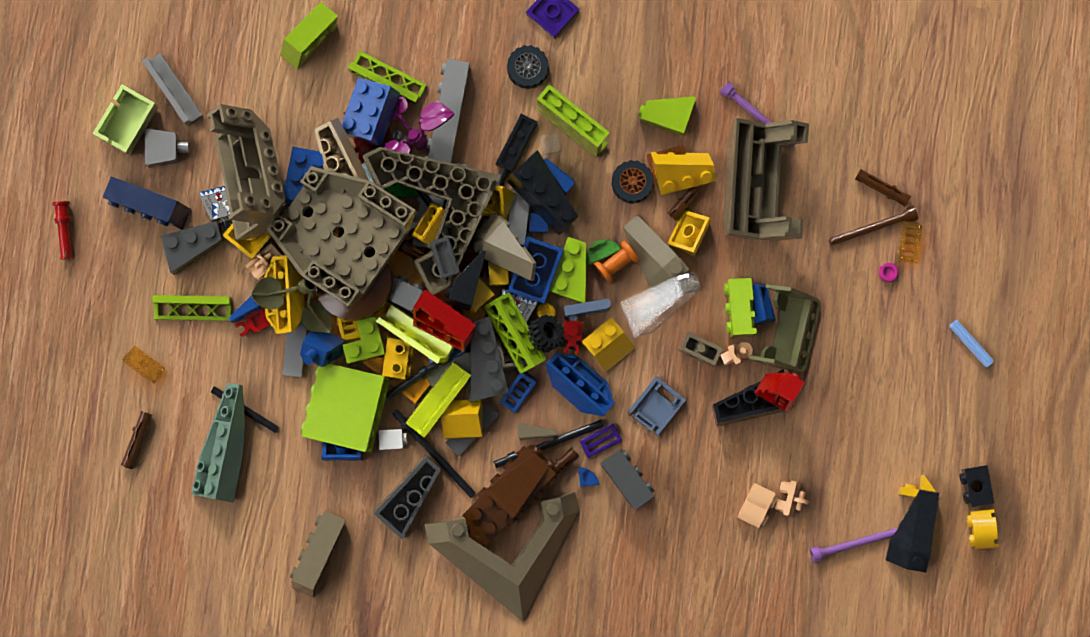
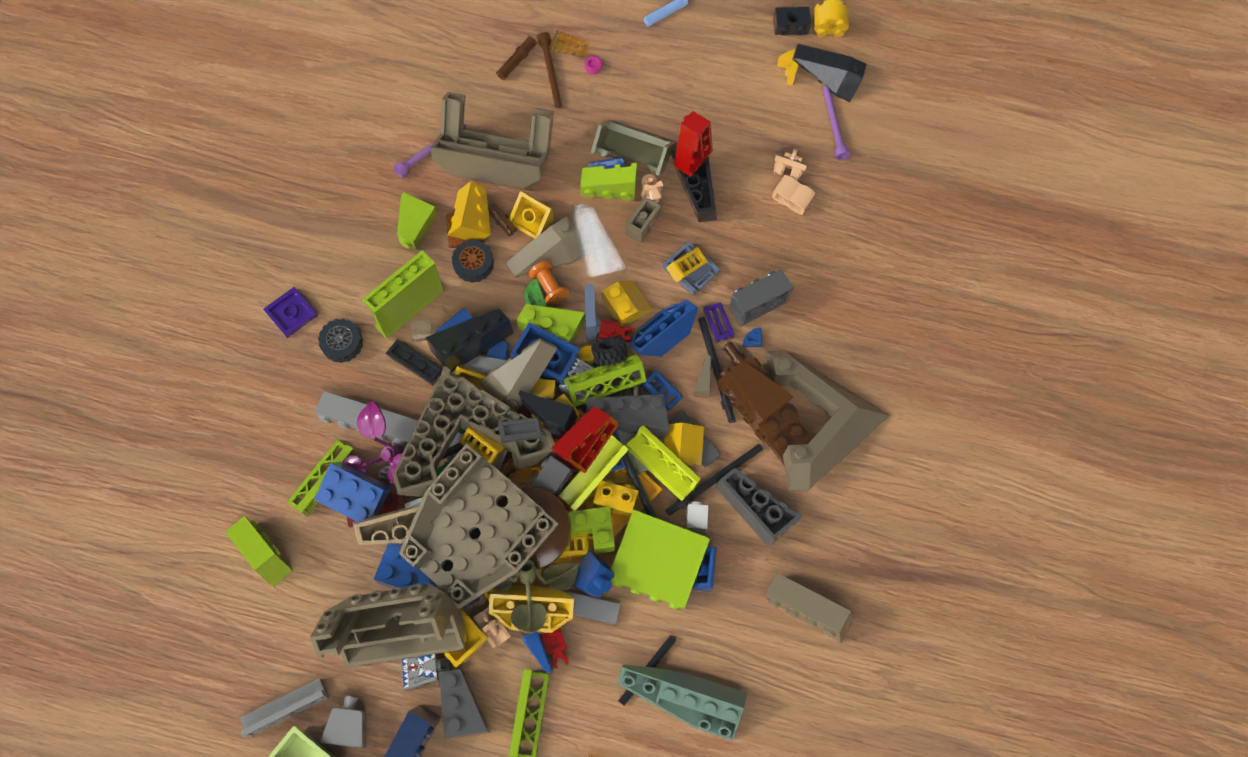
camera: 85 degrees left, 15 degrees down
none -> yellow slope [667,247,708,282]

